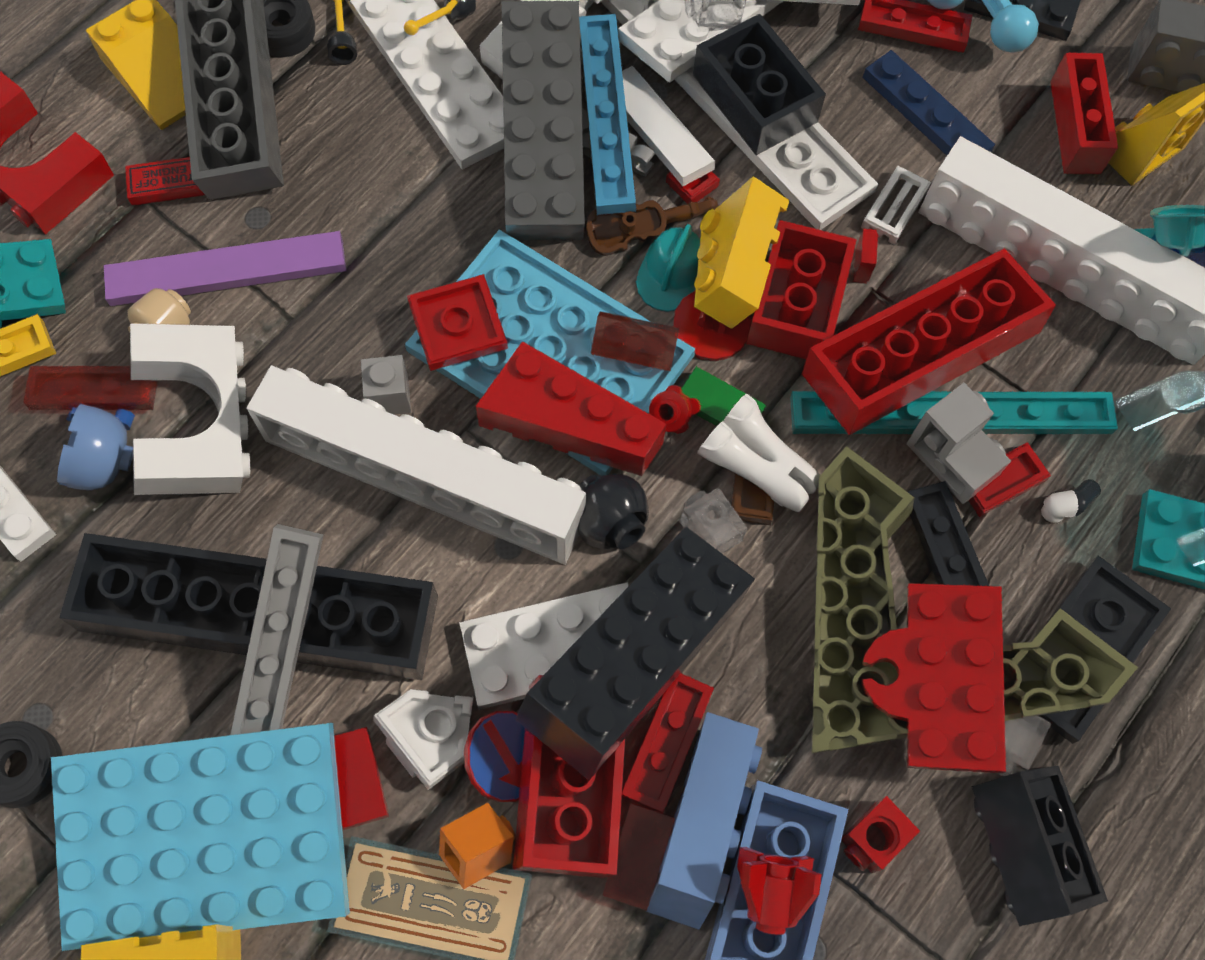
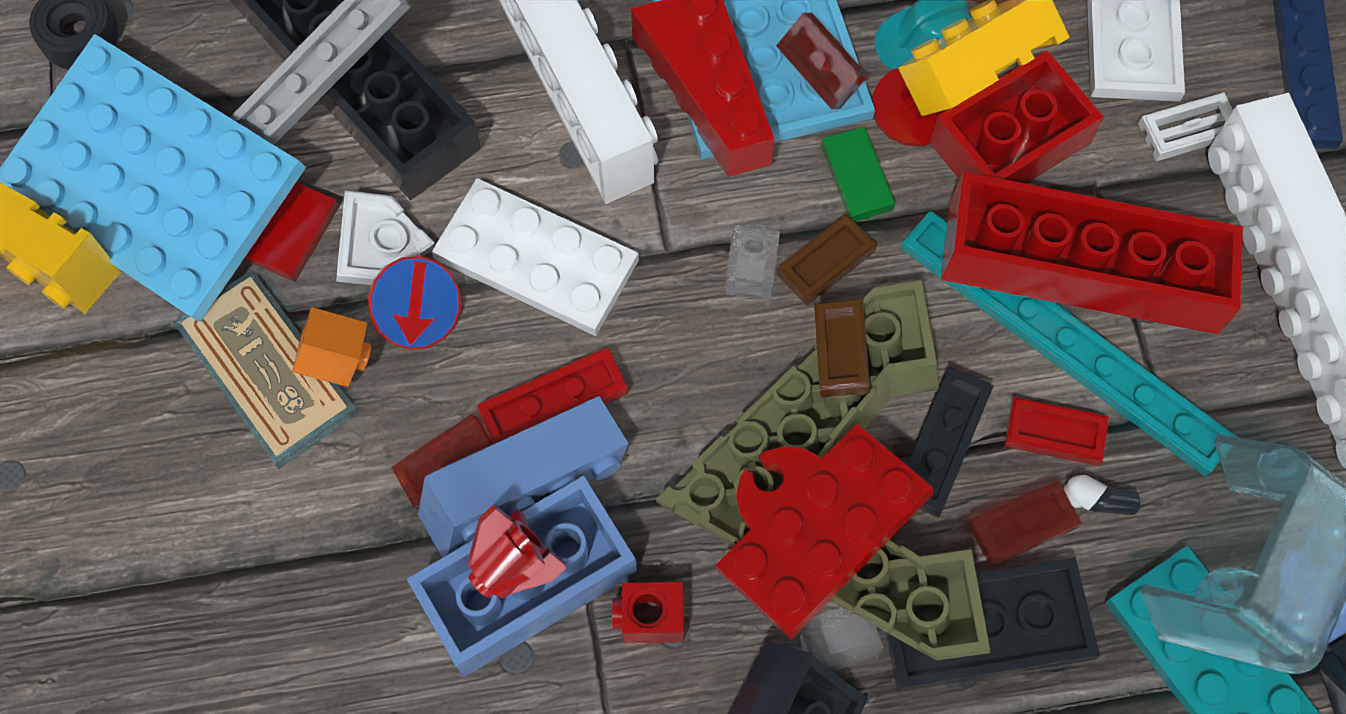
camera: 45 degrees right, 0 degrees up
red brick [513,675,625,878] -> none
black brick [515,527,755,780] -> none
black plant [578,474,649,549] -> none
red brick [649,385,701,434] -> none
white piece [697,394,820,512] -> none
red tile [853,228,878,284] -> none
light grey brick [906,382,1011,504] -> none
none -> reddish brown tile [814,299,870,398]
none -> clear red plate [968,480,1082,568]

